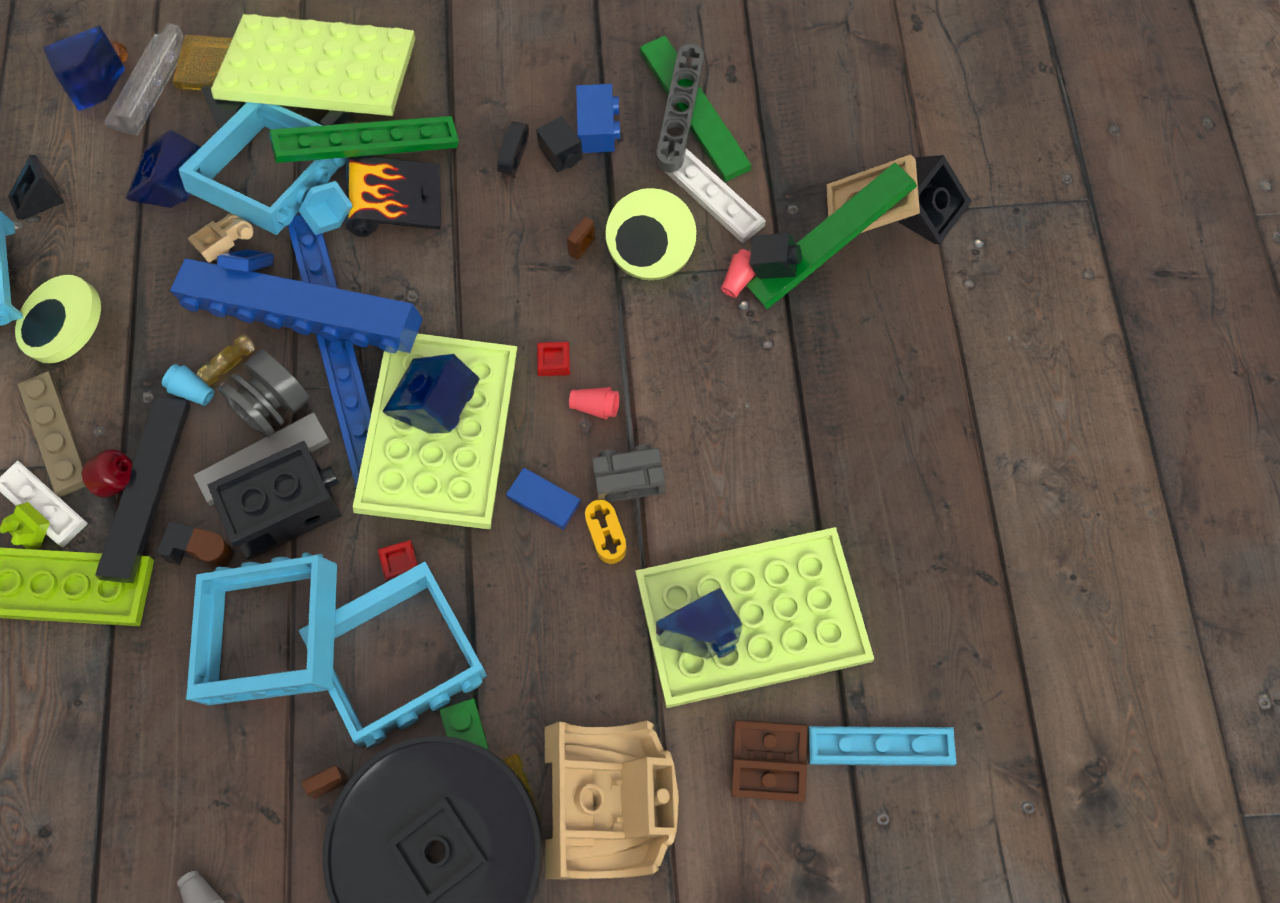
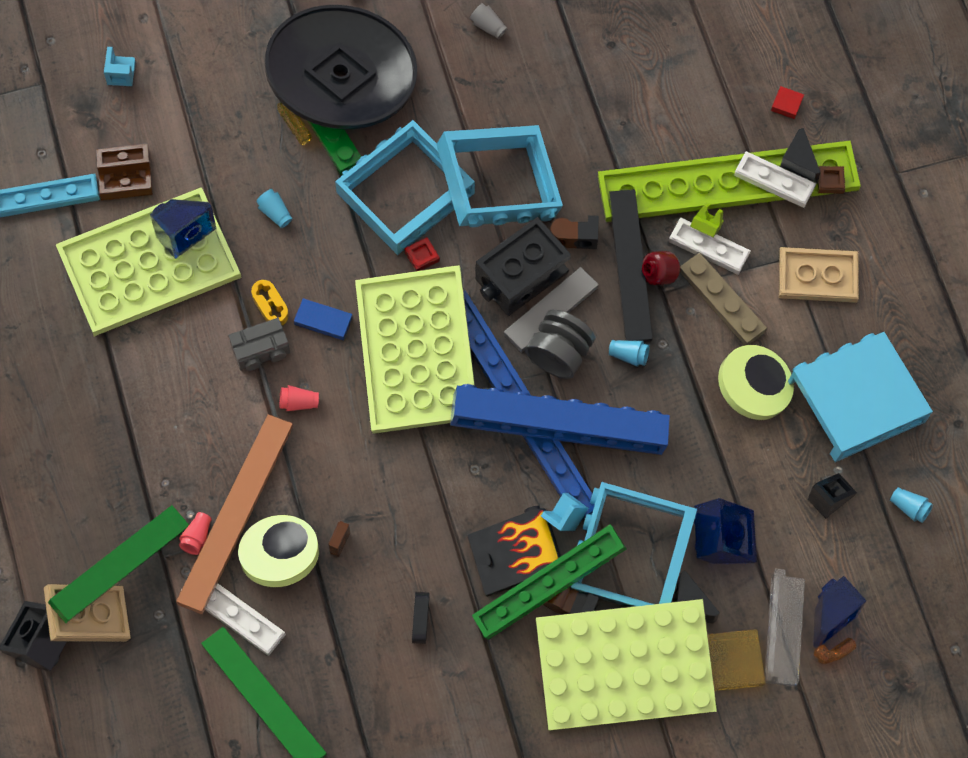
camera: 165 degrees right, 0 degrees up
tan plate [188,213,253,263] -> none
clear yellow axle [196,334,255,386] -> none
blue tile [217,249,274,272] -> none
reddish brown tile [302,765,348,799] -> none
clear blue slope [382,354,480,434] -> none
black brick [536,116,583,173] -> none
red tile [537,341,570,376] -> none
tan piece [545,721,679,879] -> none
blue brick [576,84,620,153] -> none
dark grey beam [657,44,704,173] -> none
black brick [749,233,802,279] -> none
none -> nougat tile [176,414,293,614]
none -> medium azure cone [256,189,293,228]

